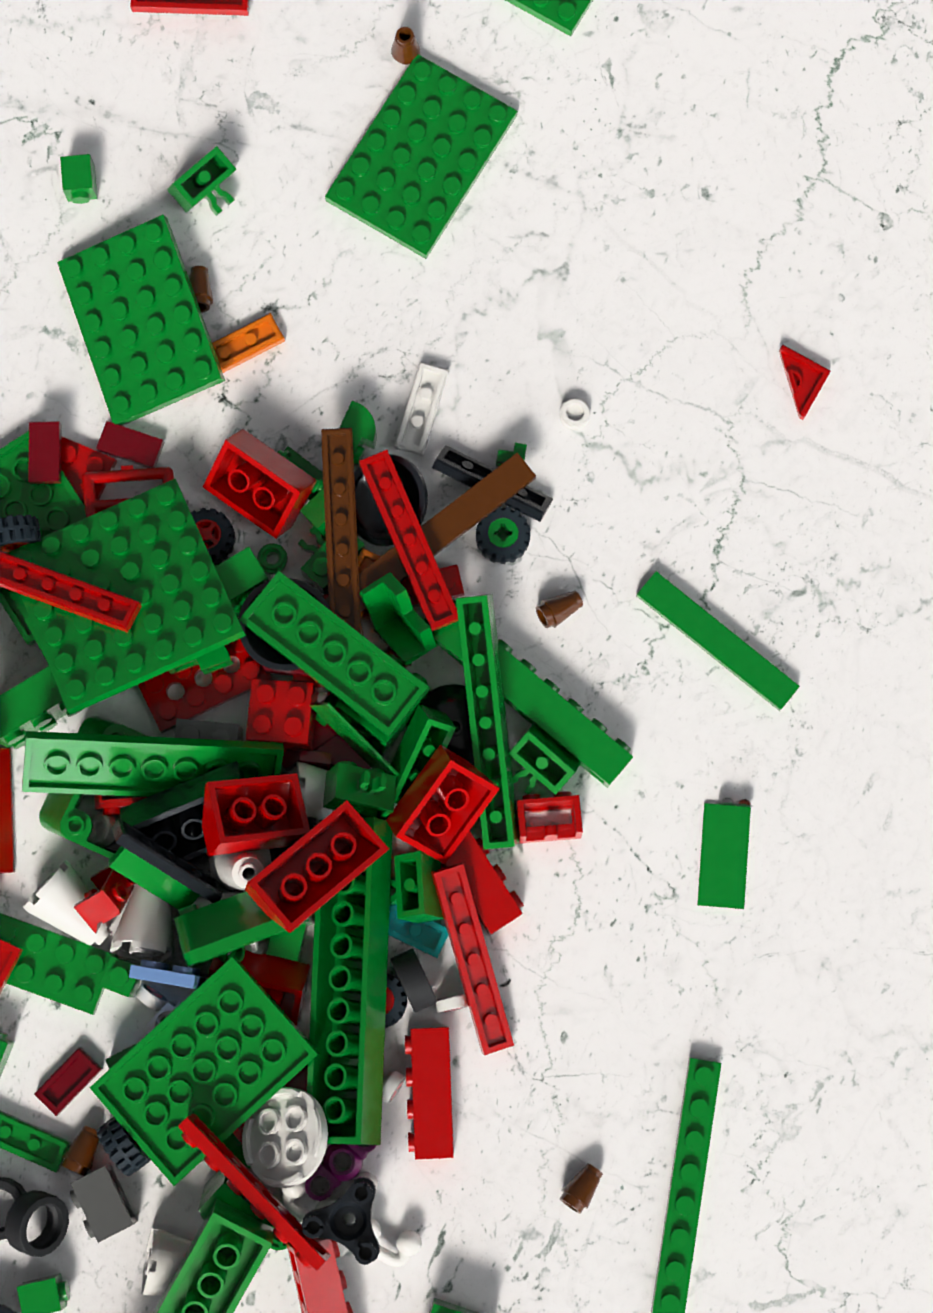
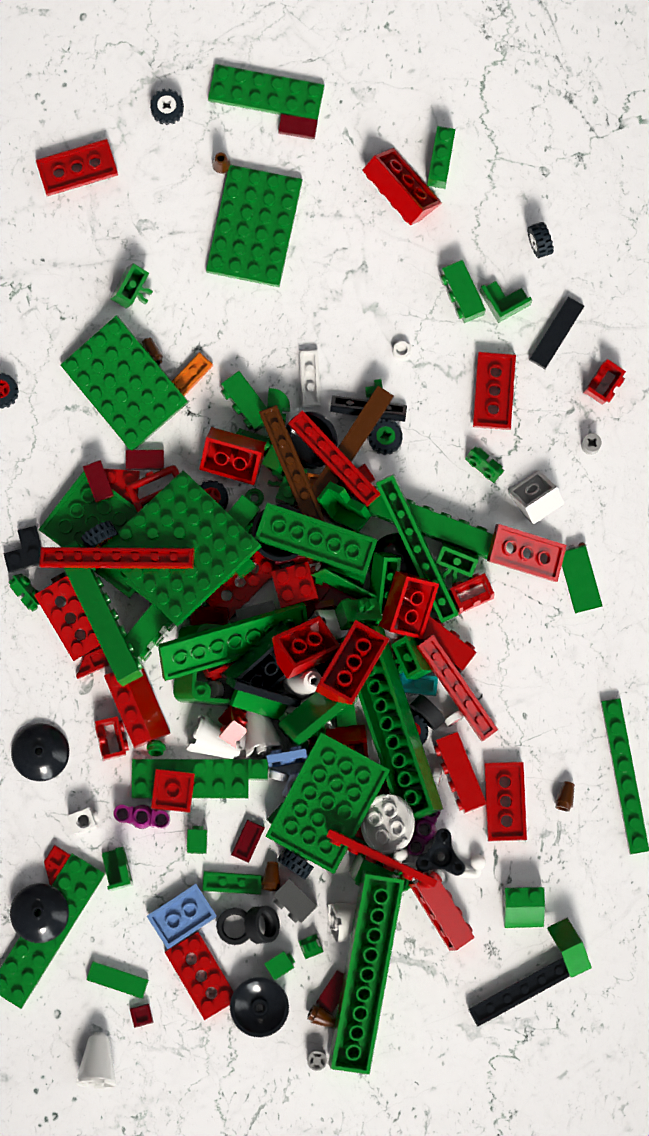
camera: 20 degrees left, 0 degrees up
green brick [60,154,98,204] -> none
reddish brown cone [536,590,583,628] -> none
green tile [636,571,800,711] -> none
red tile [779,344,831,420] -> none
none -> dark red tile [190,606,229,625]
none -> green brick [220,371,267,432]
none -> dark red tile [278,114,318,140]
none -> green tile [298,934,323,960]
none -> red slope [362,148,442,226]
none -> green brick [427,126,456,189]
none -> green brick [440,260,486,323]
none -> green hinge [465,446,505,483]
none -> red plate [473,352,516,430]
none -> green panel [479,281,532,323]
none -> red plate [484,762,527,842]
none -> plate [487,524,567,582]
none -> white slope [508,471,565,524]
none -> black wheel [527,222,554,259]
none -> black tile [529,296,584,370]
none -> light grey wheel [581,433,602,455]
none -> red window [583,359,626,405]

